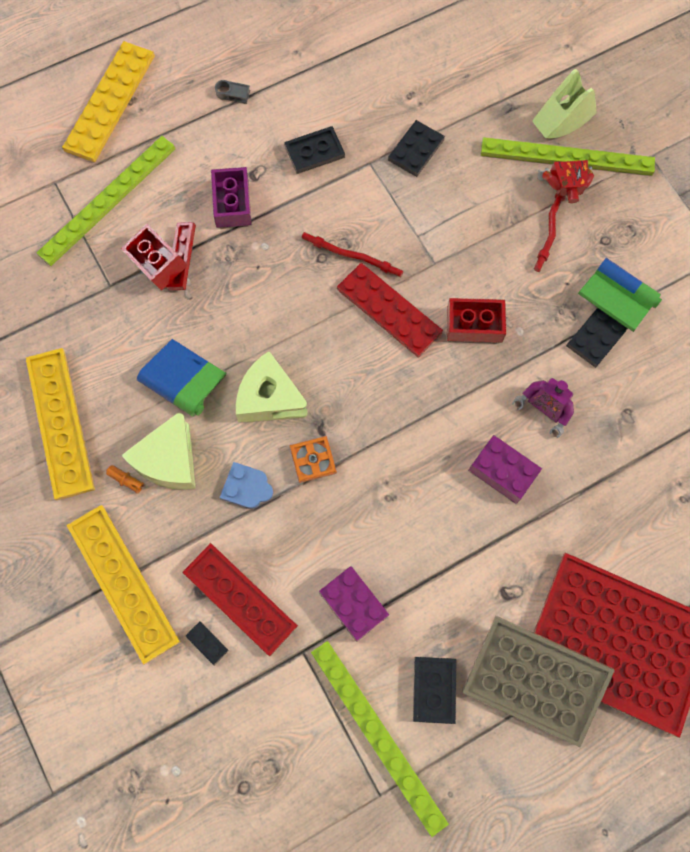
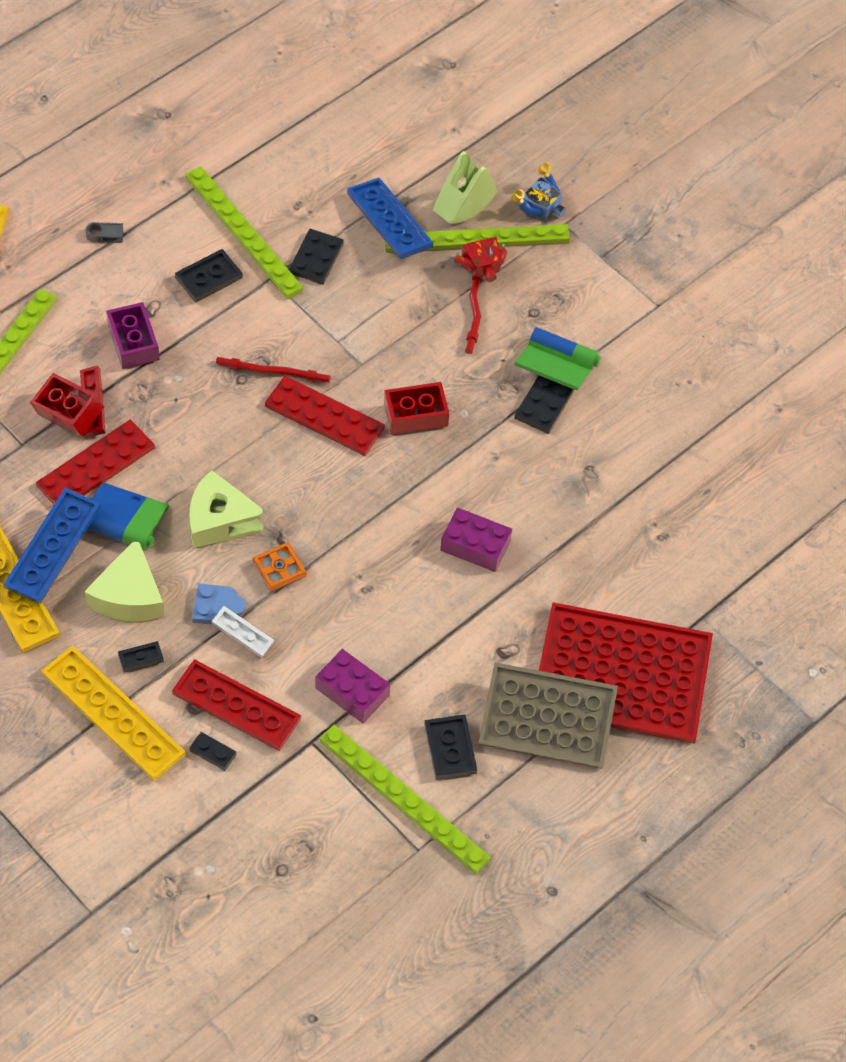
camera: 15 degrees left, 15 degrees down
orange axle [106,465,144,494] -> none
magenta torso [512,378,574,438] -> none
none -> blue plate [4,488,101,604]
none -> red plate [36,419,155,505]
none -> black plate [118,641,164,673]
none -> lime plate [186,166,303,300]
none -> white plate [212,606,274,658]
none -> blue plate [347,177,433,260]
none -> torso [511,162,566,220]

